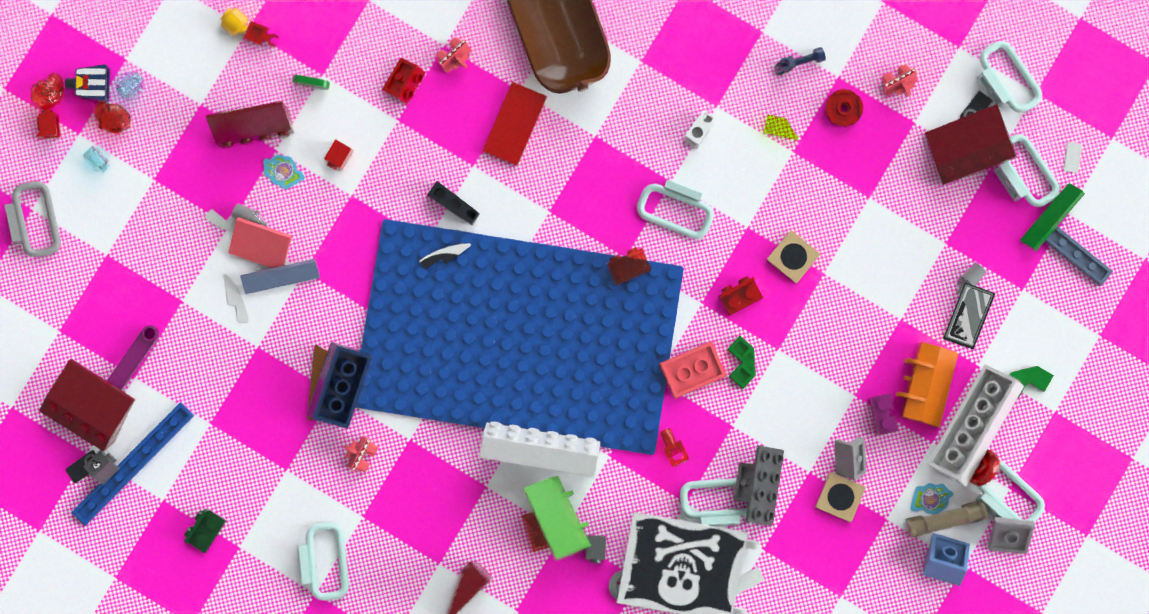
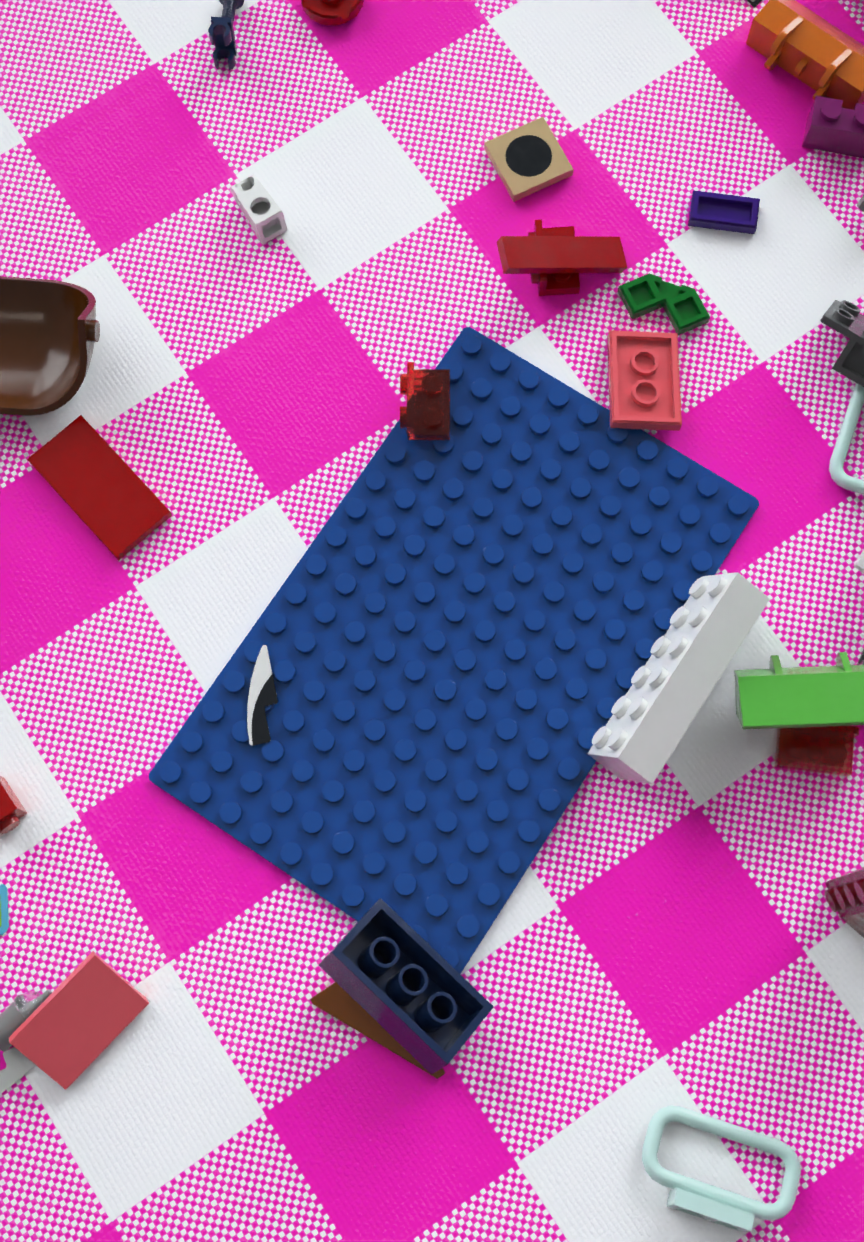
camera: 65 degrees left, 10 degrees down
white sticker [224,273,249,323] -> none
sand blue tile [240,259,320,294] -> none
coral hips [343,435,378,472] -> none
black leg [427,181,480,226] -> none
light aqua bar [637,179,714,239] -> none
clear red bracket [660,428,689,467] -> none
clear neon green tile [763,114,799,141] -> none
none -> red tile [496,236,628,274]
none -> dark purple tile [688,190,760,234]

